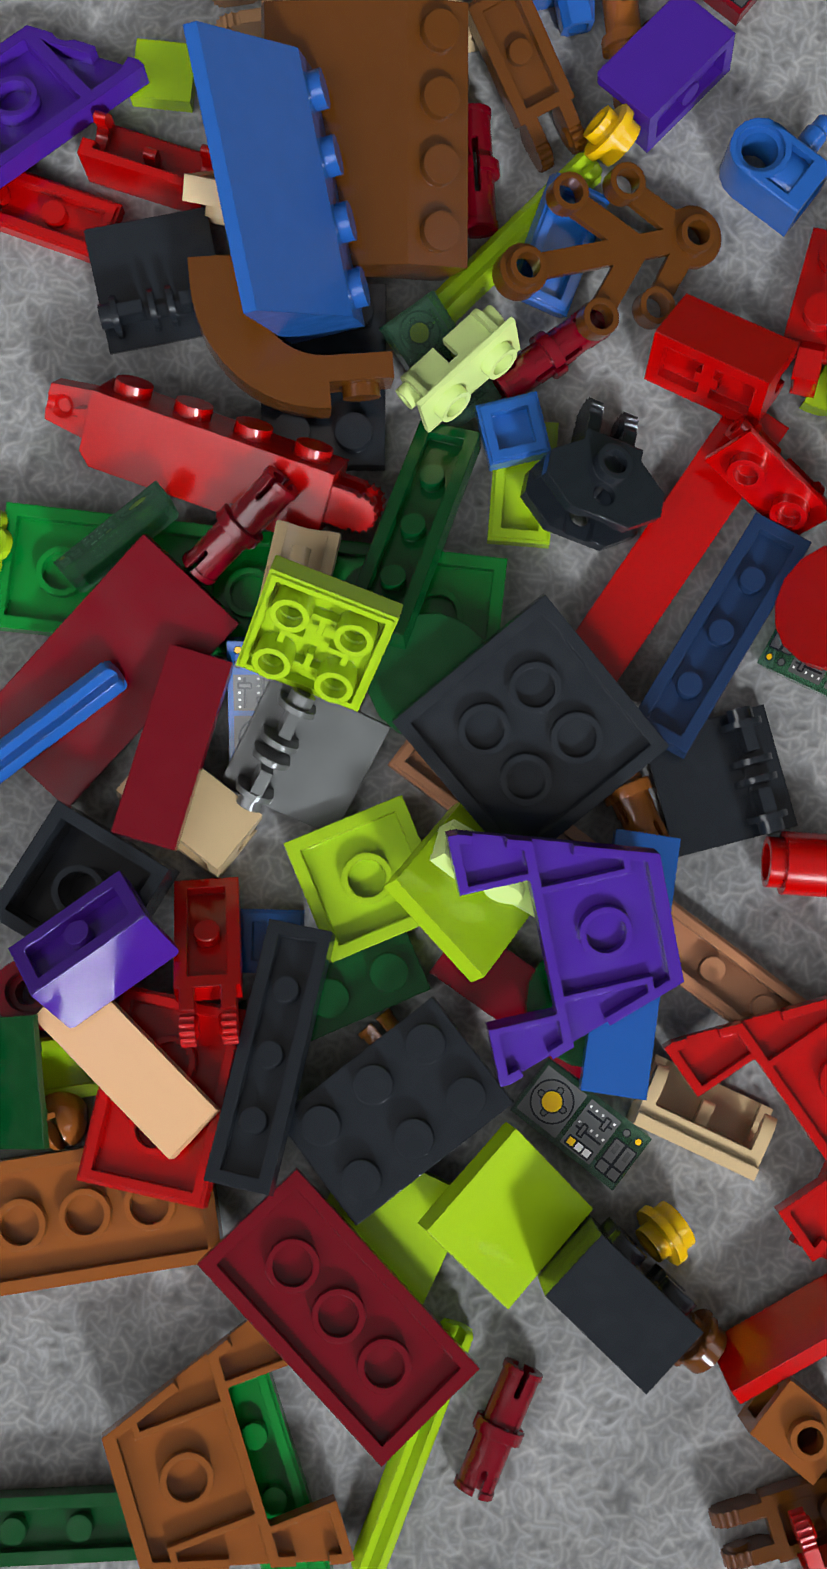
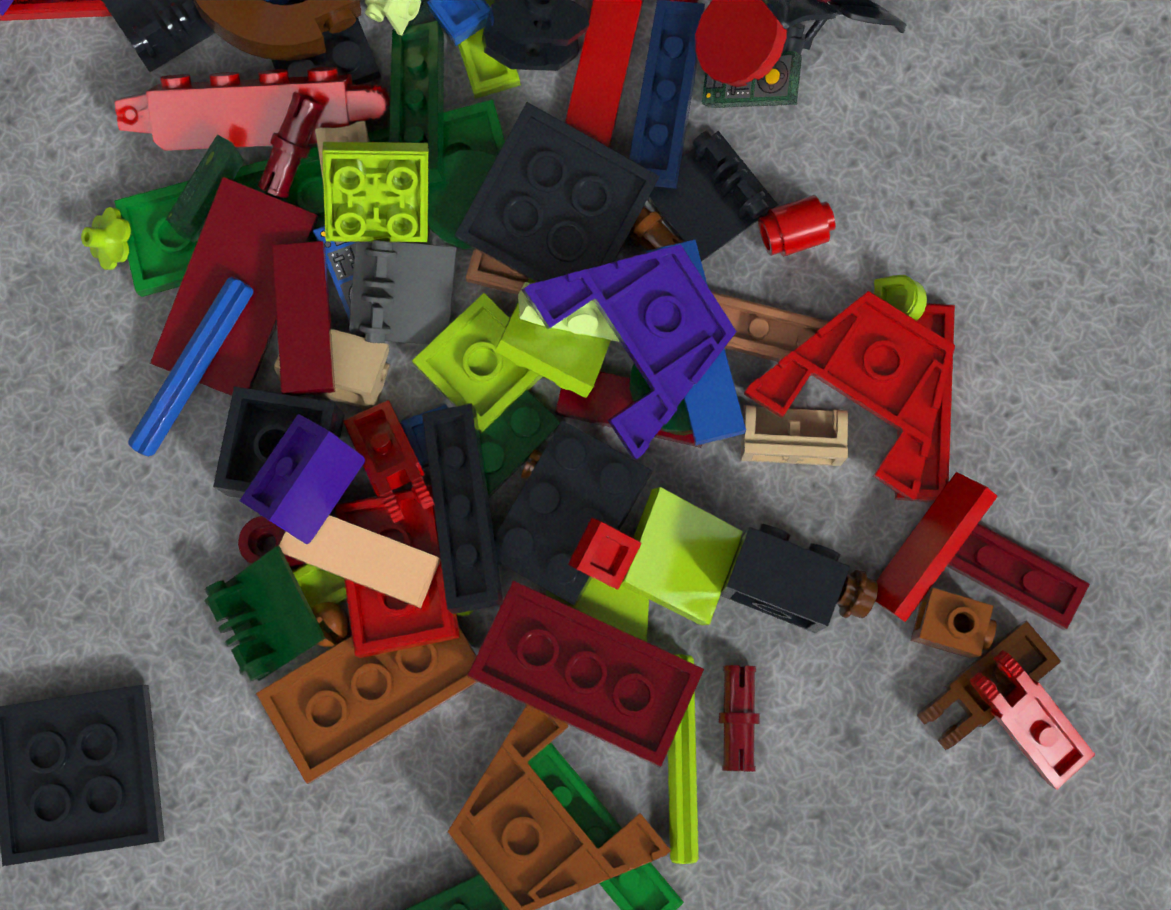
camera: 15 degrees left, 5 degrees down
tile [509,1057,652,1191] -> none
yellow plate [635,1201,696,1266] -> none
none -> red plate [568,517,642,590]

